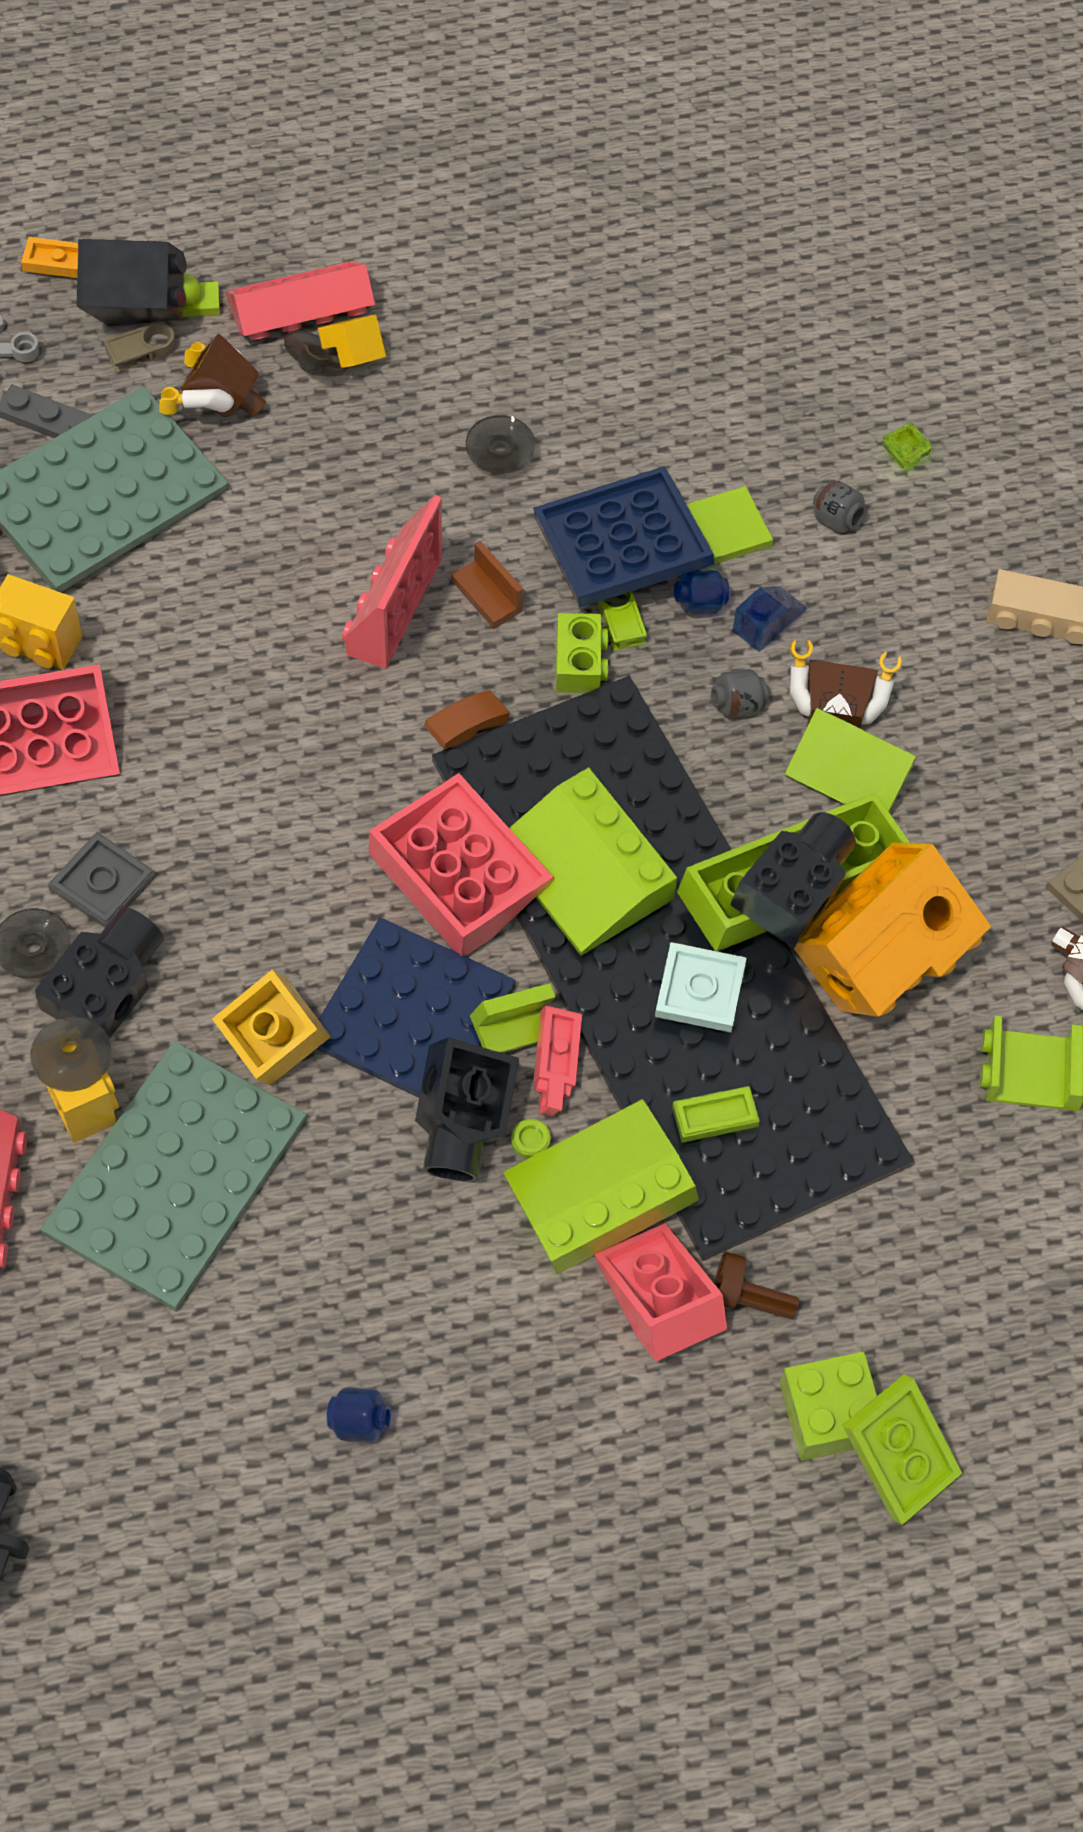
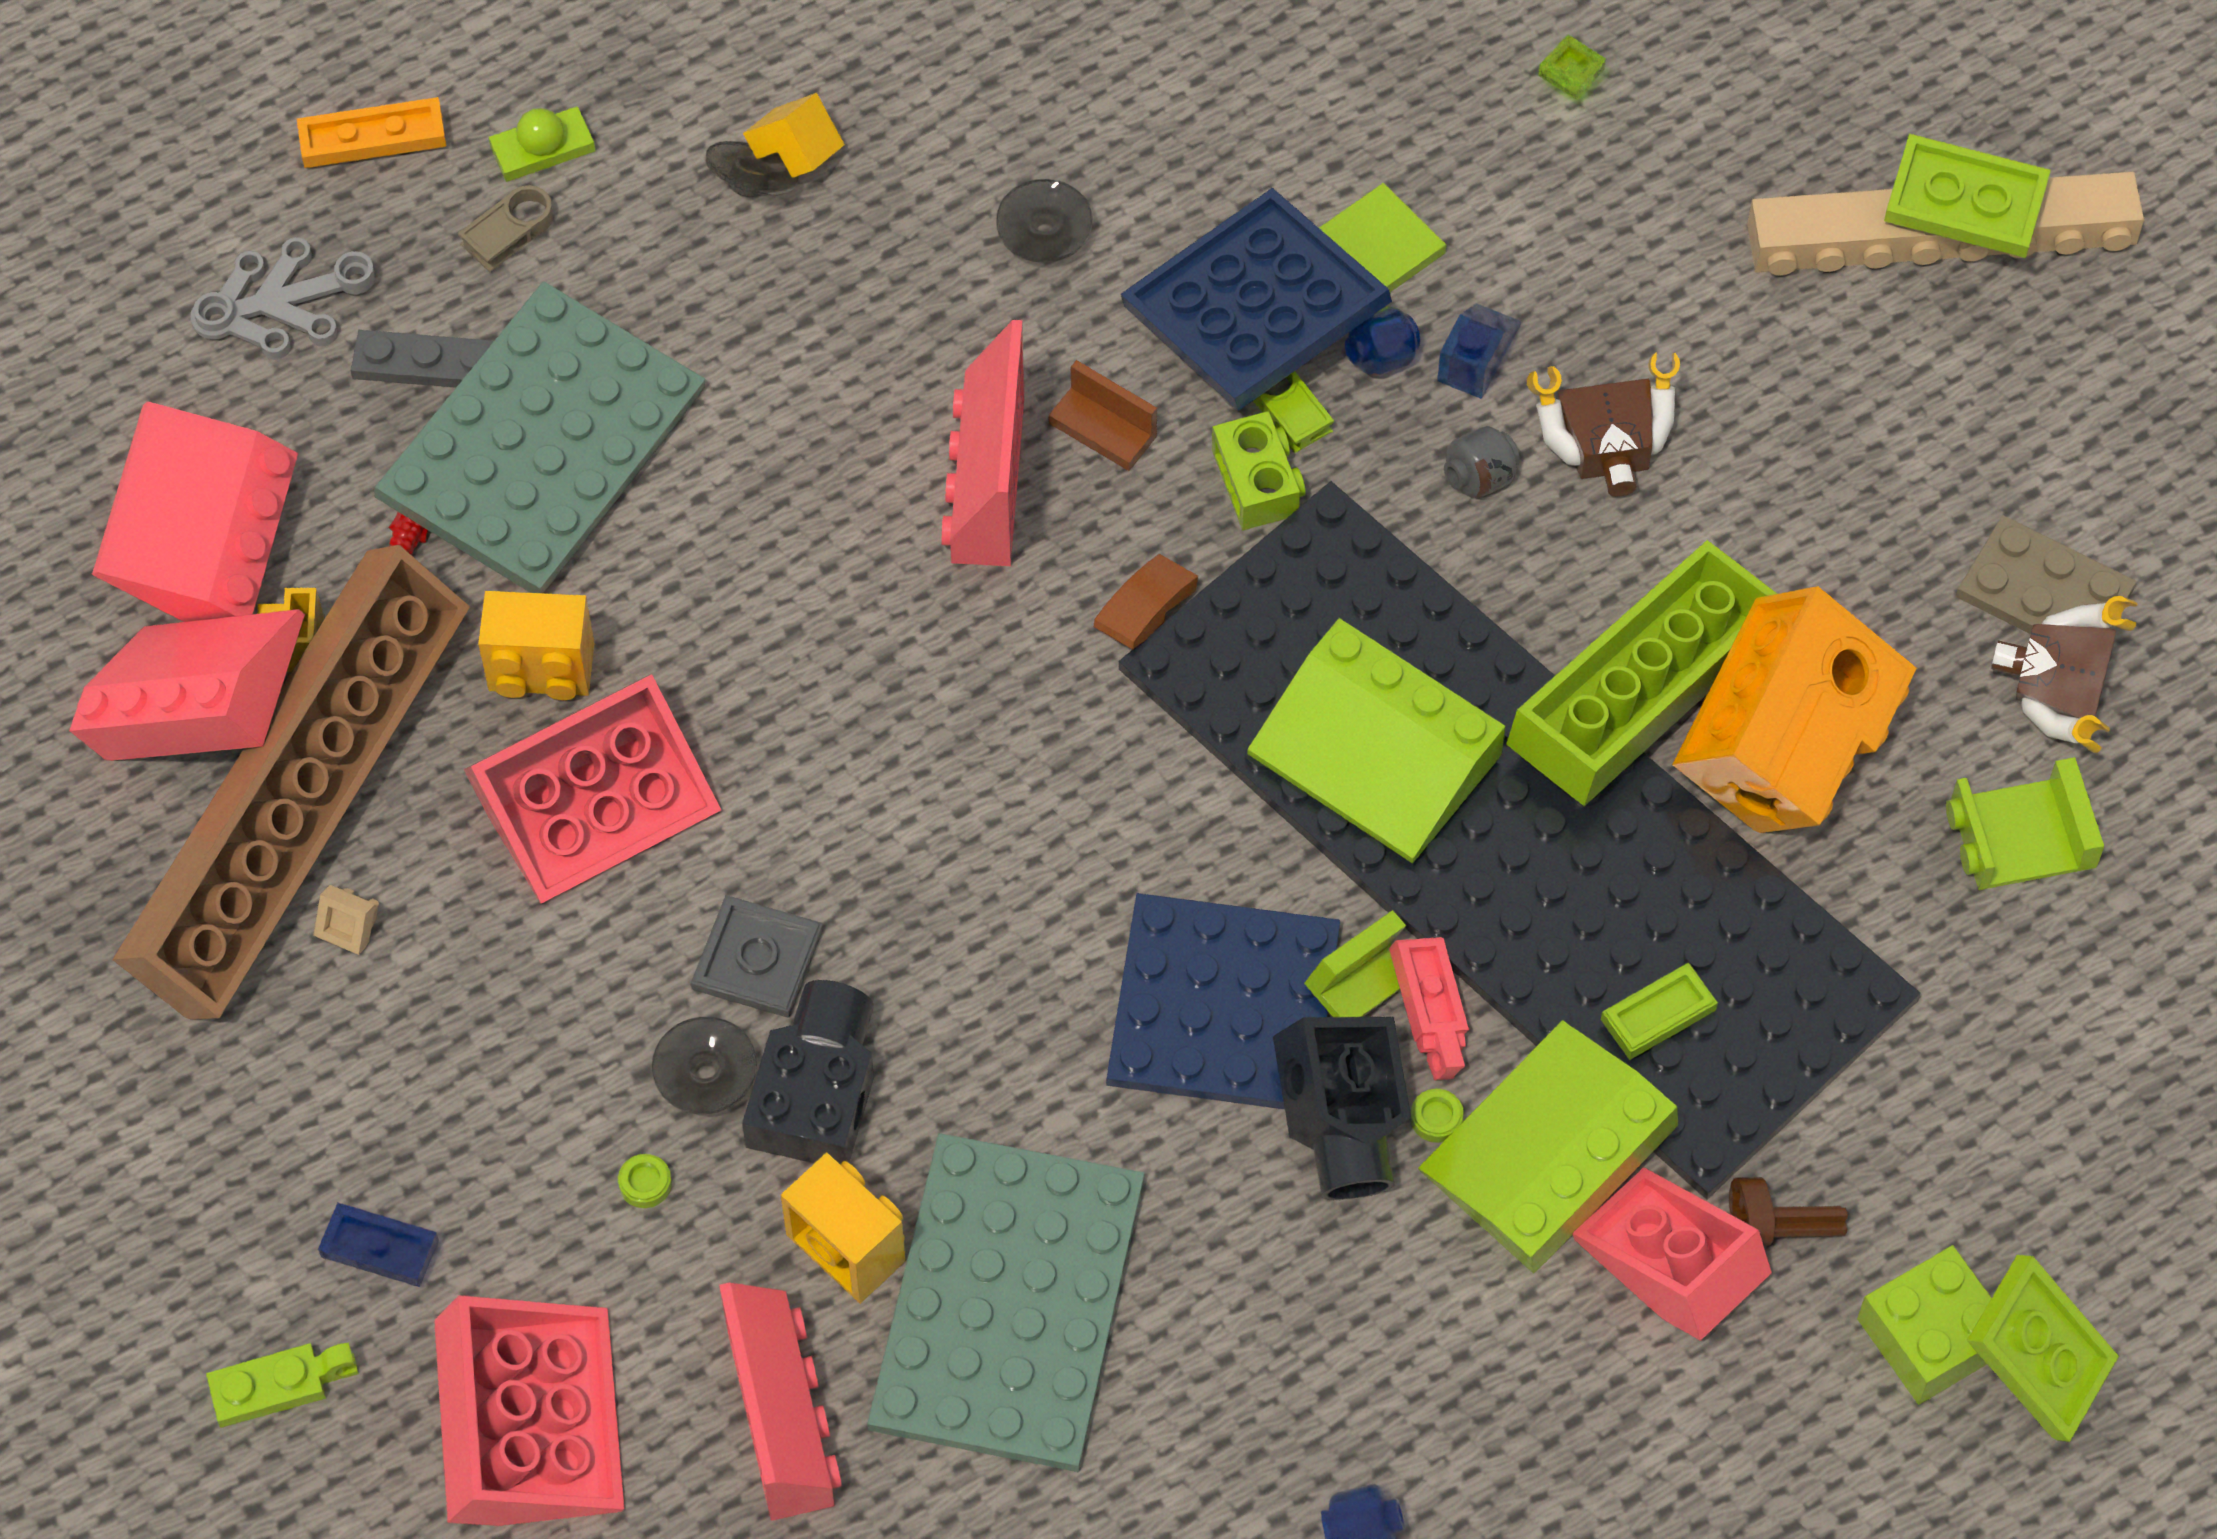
camera: 15 degrees left, 0 degrees up
clear smoke dish [30,1017,112,1092] -> none
black slope [76,239,187,326] -> none
reddish brown torso [159,333,266,417] -> none
yellow brick [212,969,331,1085] -> none
coral slope [225,260,375,340] -> none
coral slope [369,773,553,957] -> none
light aqua plate [655,942,746,1032] -> none
black brick [730,812,856,948] -> none
lime tile [784,708,918,813] -> none
dark grey head [813,481,867,533] -> none

